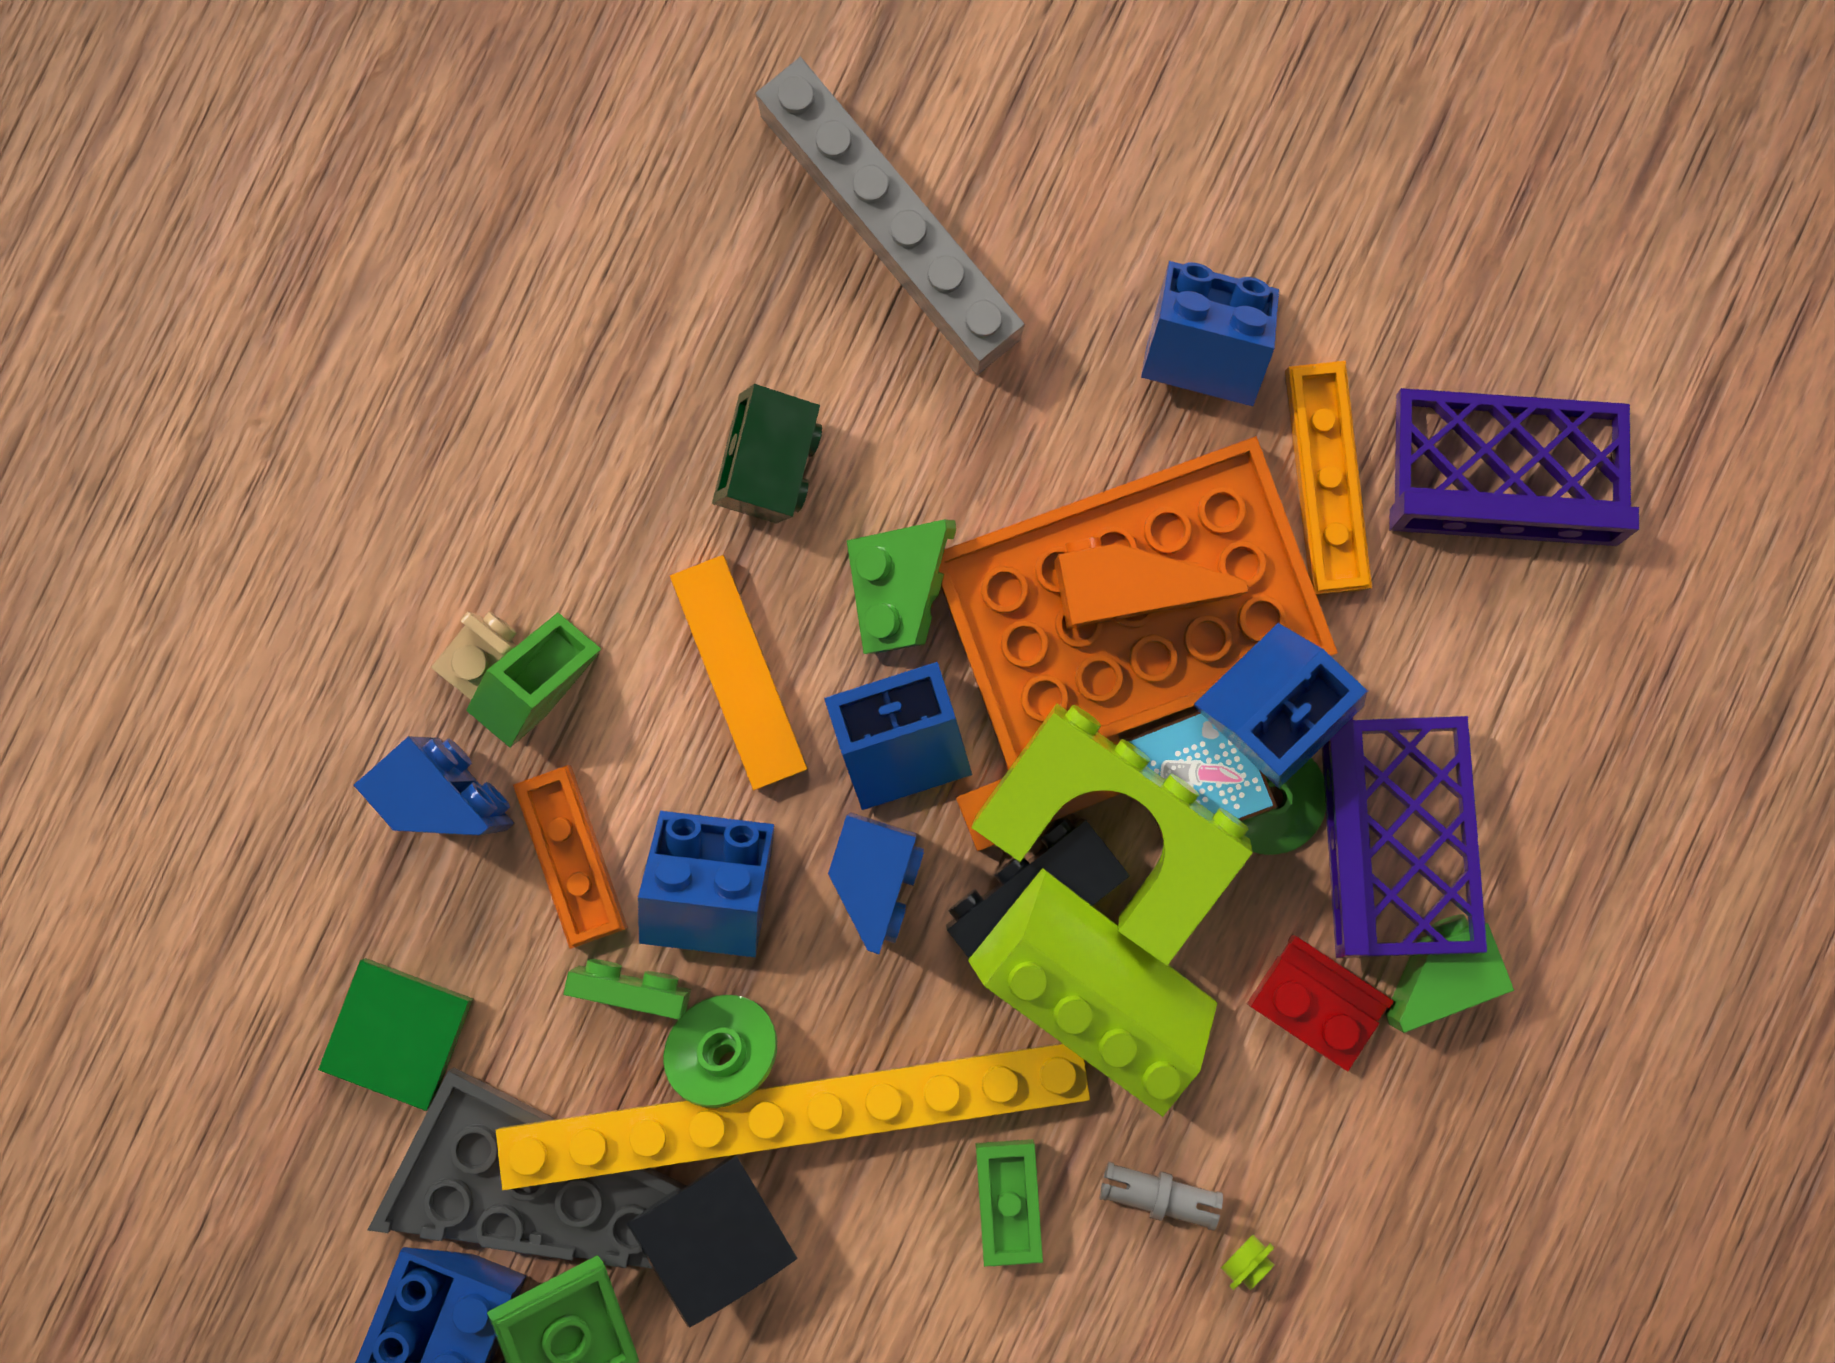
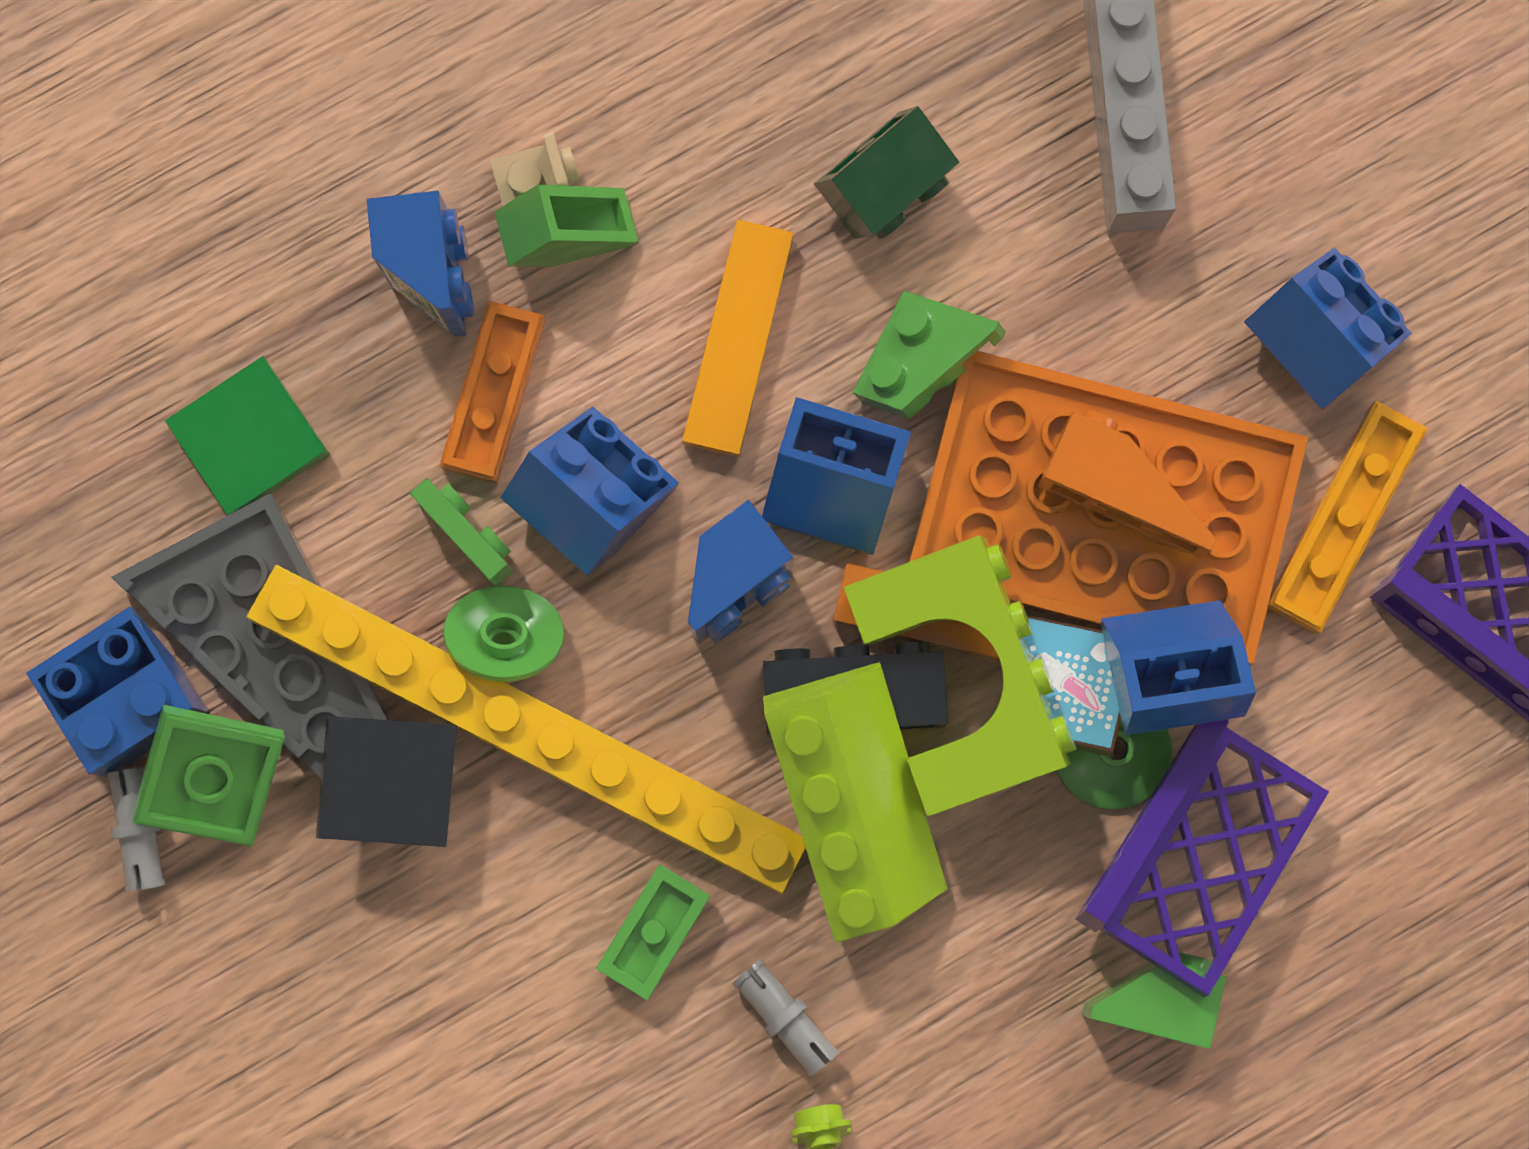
camera: 35 degrees right, 5 degrees down
red plate [1247,934,1394,1072] -> none

